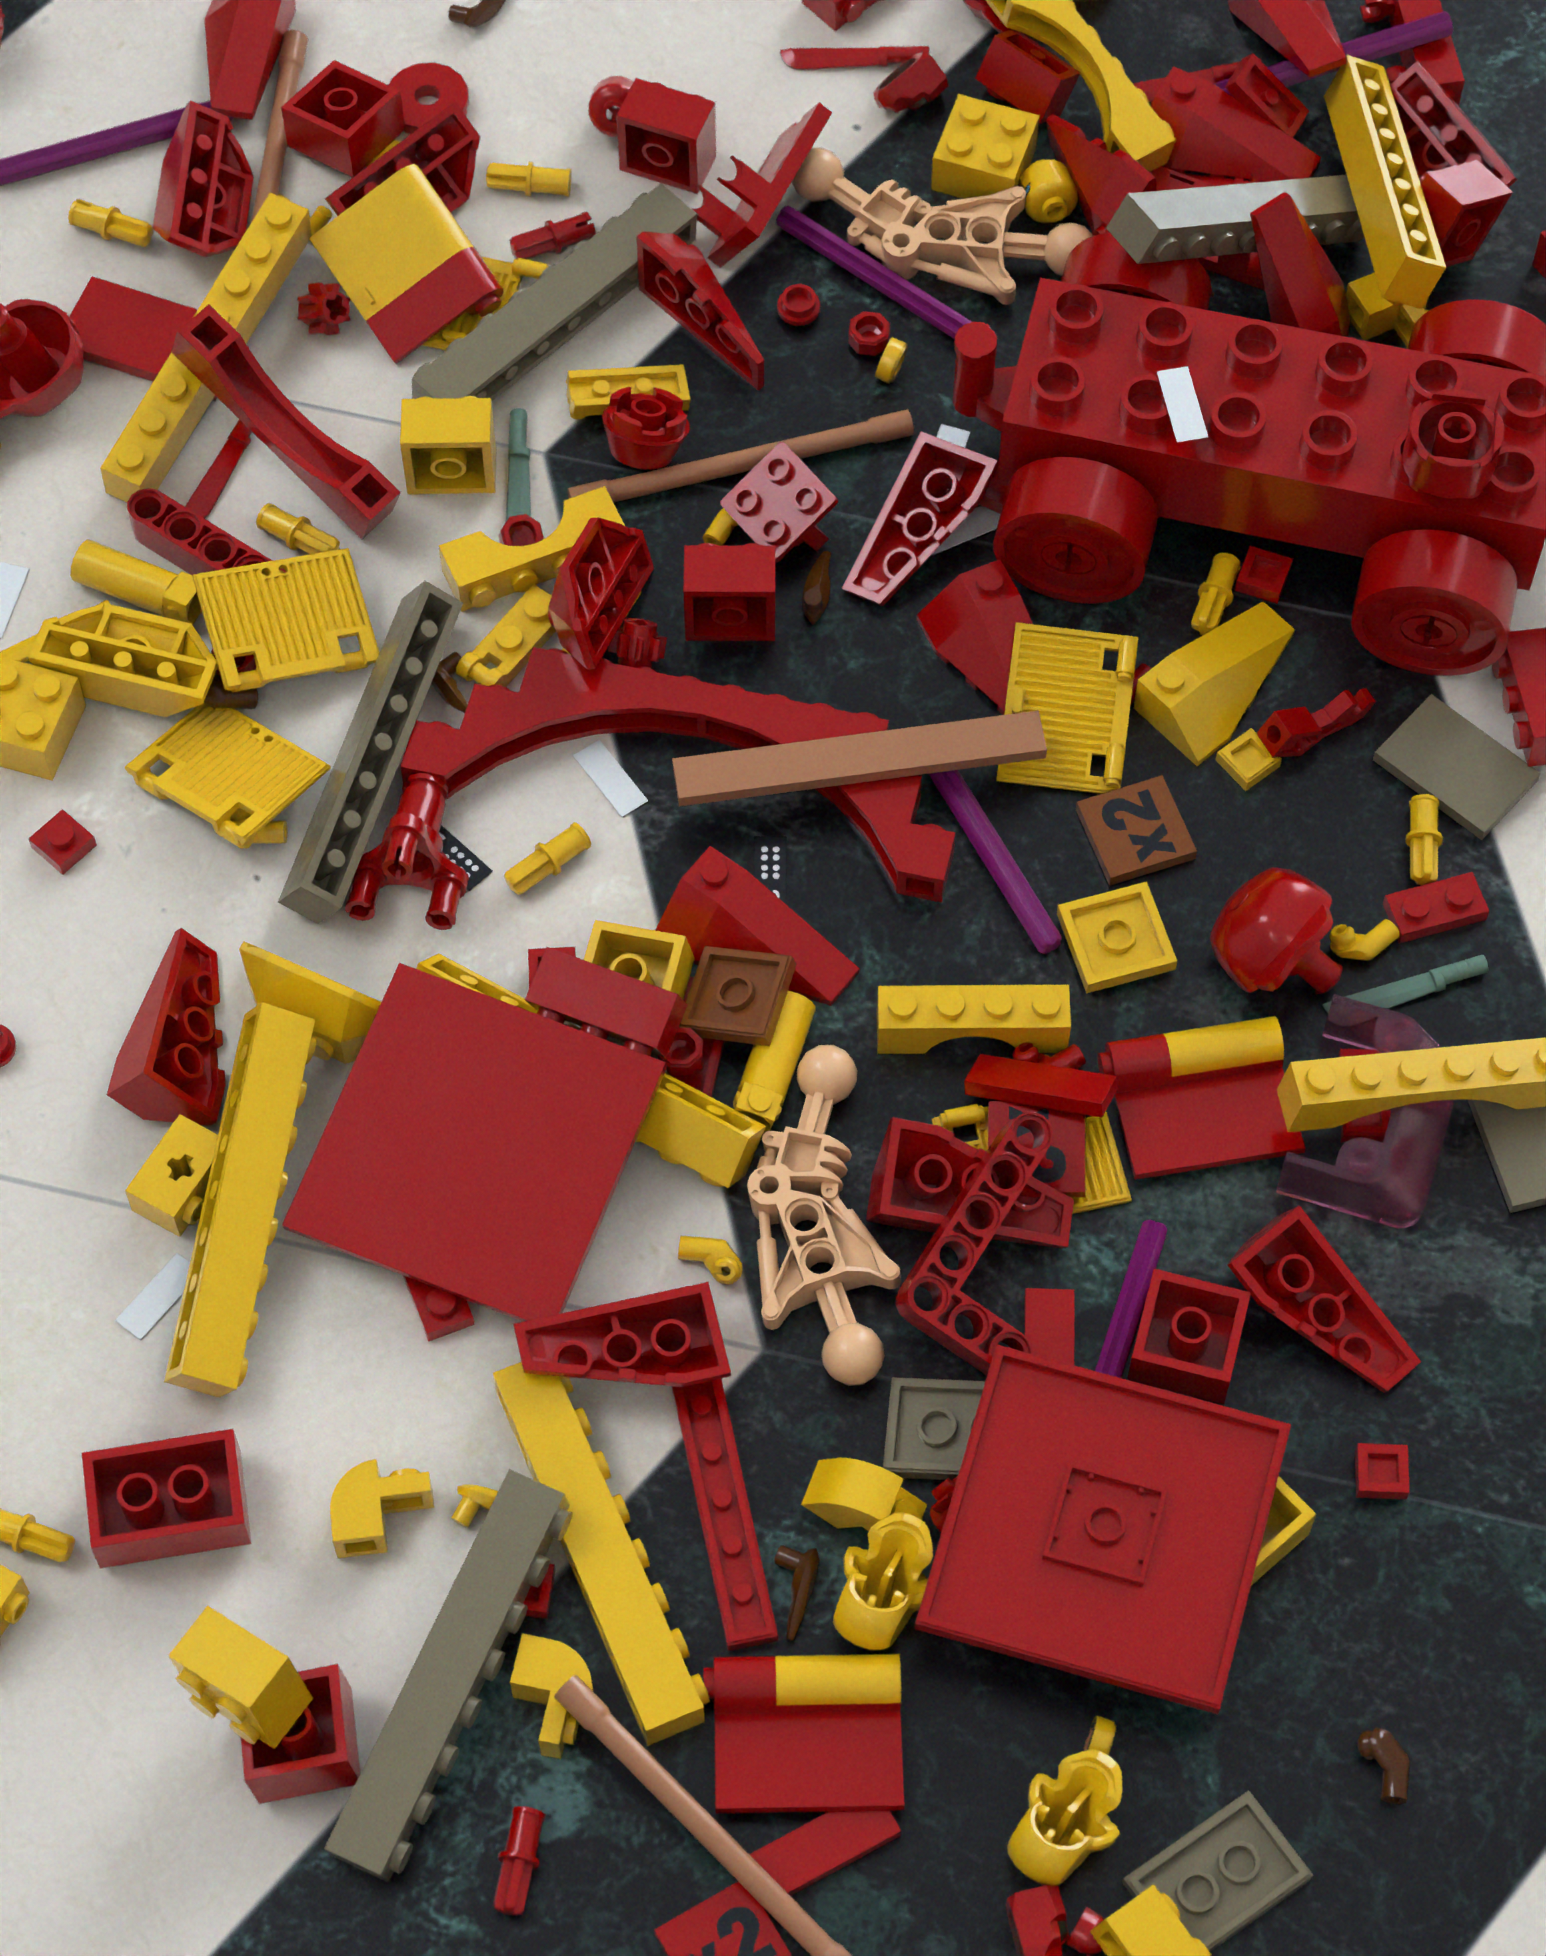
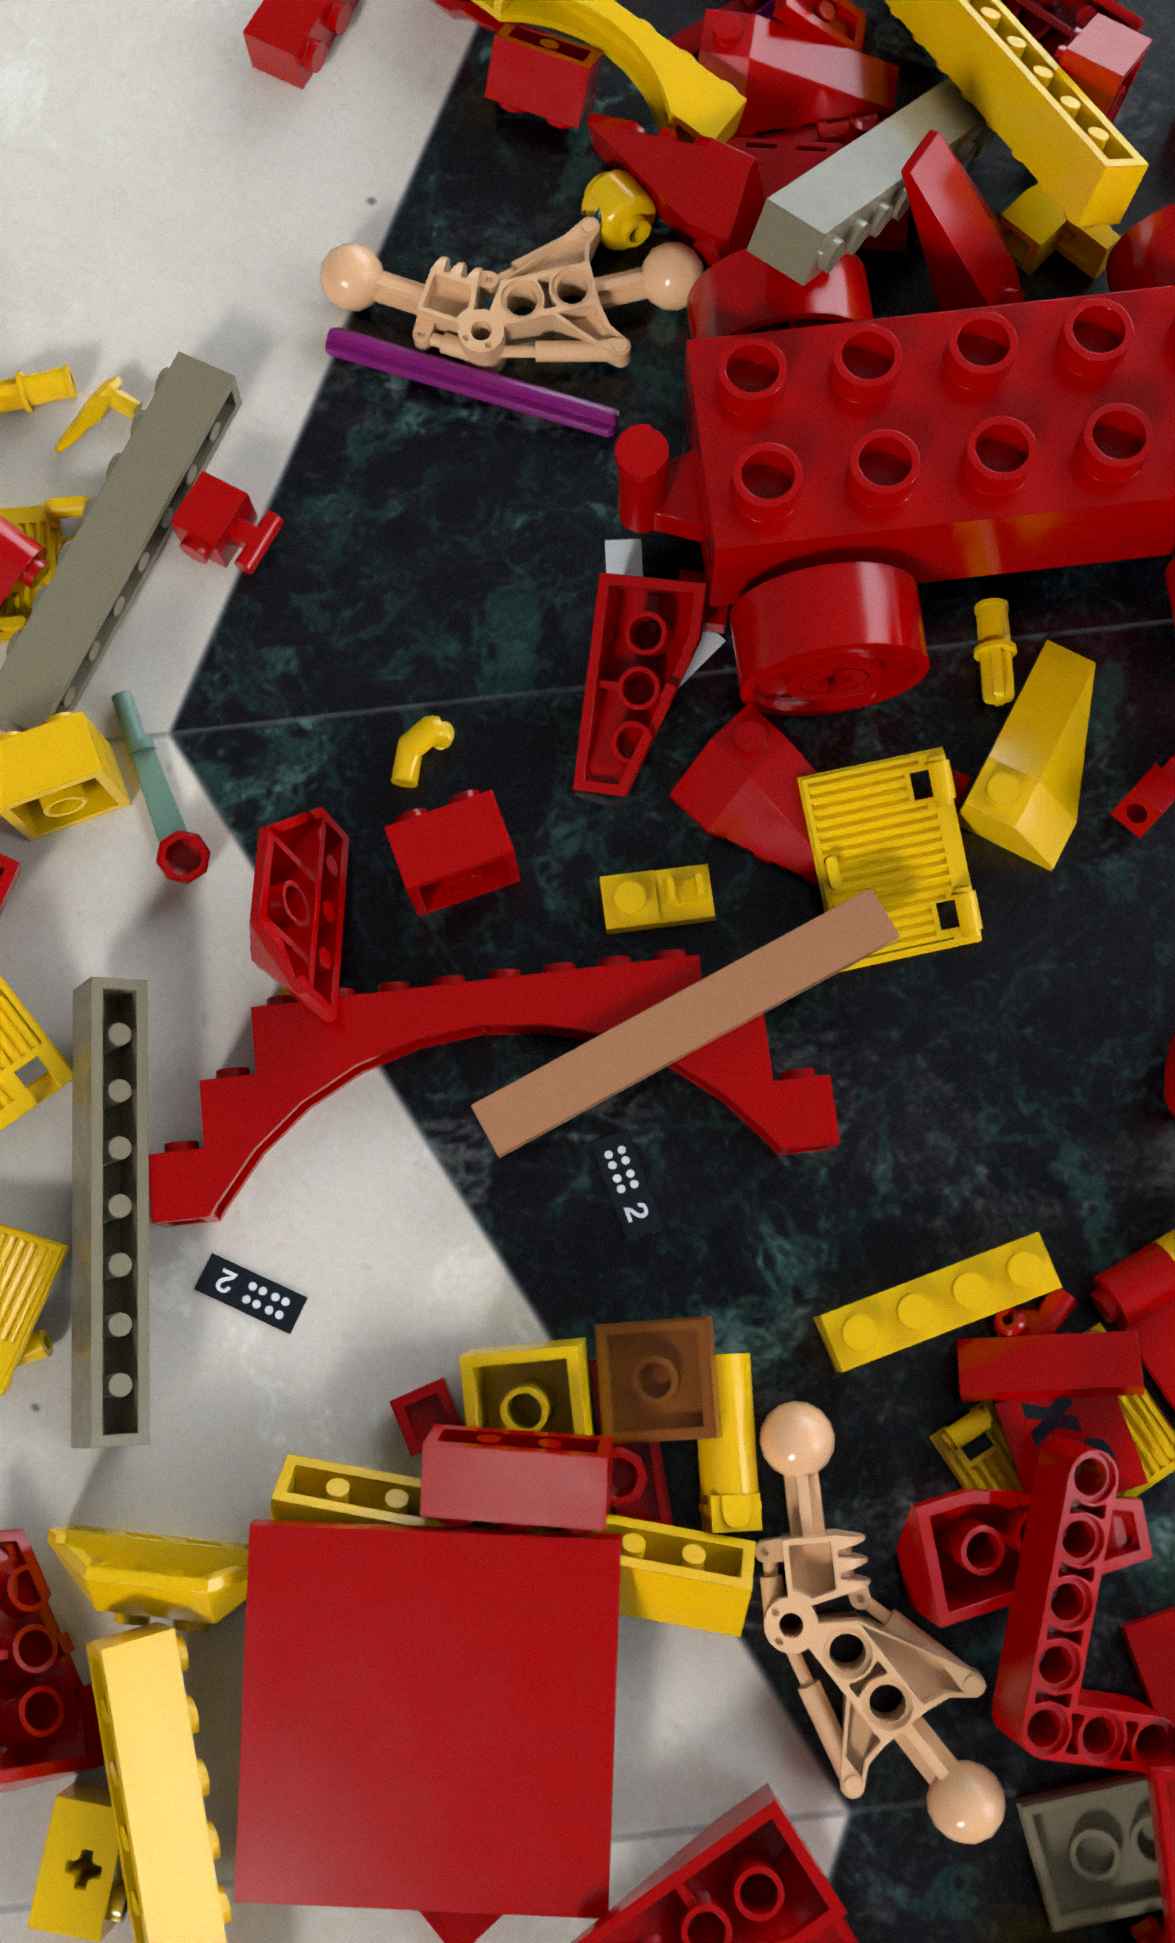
camera: 15 degrees left, 15 degrees up
red wheel [345,773,469,930] -> none
reddish brown bar [431,652,468,713] -> none
yellow arch [439,486,625,612] -> none
yellow plate [456,584,556,687] -> none
yellow axle [504,822,592,895] -> none
red axle [509,211,596,259] -> none
yellow hinge [566,365,691,419] -> none
nougat piece [567,409,914,503] -> none
white sticker [573,740,648,817] -> none
red head [588,76,633,137] -> none
red cone [602,387,690,469] -> none
red gear [608,618,667,668] -> none
red brick [617,78,716,194] -> none
red wedge [636,231,764,390] -> none
red wedge [655,846,860,1006] -> none
yellow arm [678,1235,743,1285] -> none
red piece [691,102,832,268] -> none
bracket [720,441,838,563] -> none
red plate [777,284,820,326] -> none
red piece [780,46,930,70] -> none
reddish brown bar [802,551,831,625] -> none
red tile [848,311,890,356] -> none
red rock [873,52,949,113] -> none
yellow tile [875,337,908,383] -> none
magenta axle [929,770,1062,954] -> none
yellow brick [931,94,1040,199] -> none
yellow plate [1057,882,1177,994] -> none
dark orange tile [1076,775,1197,886] -> none
white sticker [1157,366,1208,442] -> none
yellow tile [1216,728,1282,791] -> none
red plate [1235,546,1293,604] -> none
none -> yellow bar [54,376,142,454]
none -> red brick [170,471,285,575]
none -> yellow plate [599,864,715,935]

